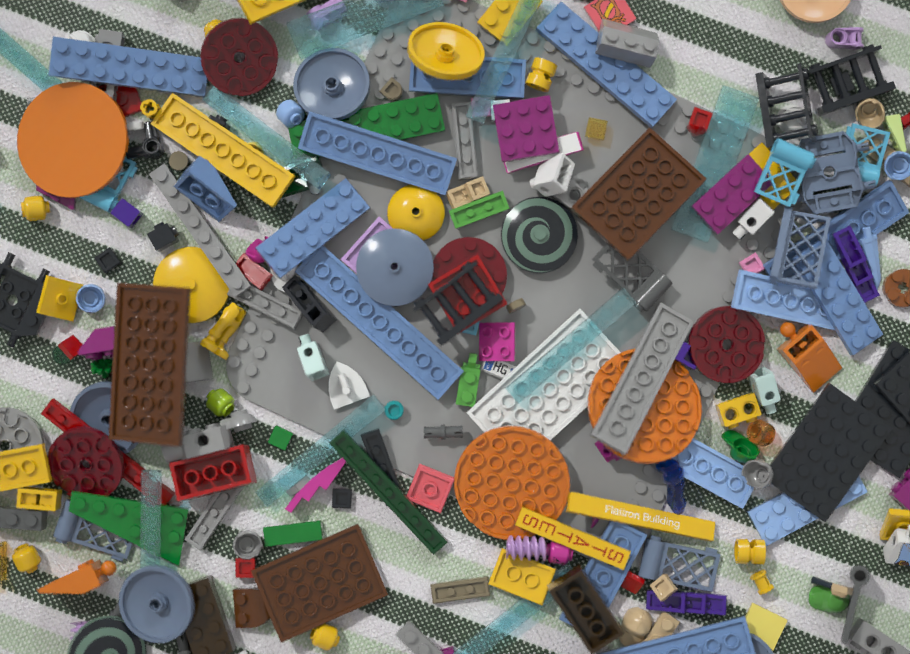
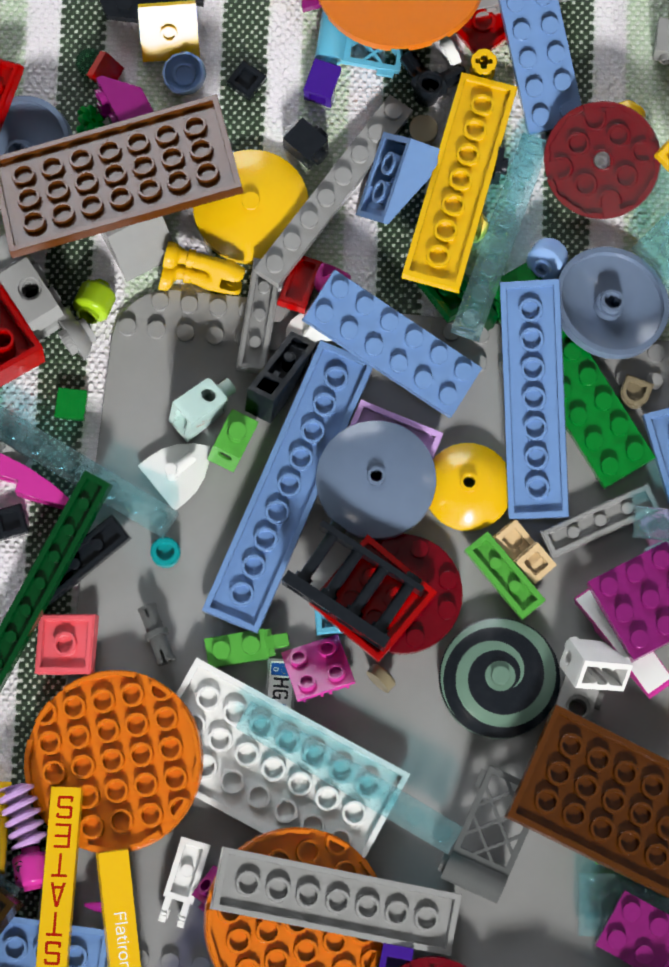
camera: 75 degrees right, 10 degrees down
none -> white hinge [158,836,211,928]
none -> bright green torso [207,409,259,473]

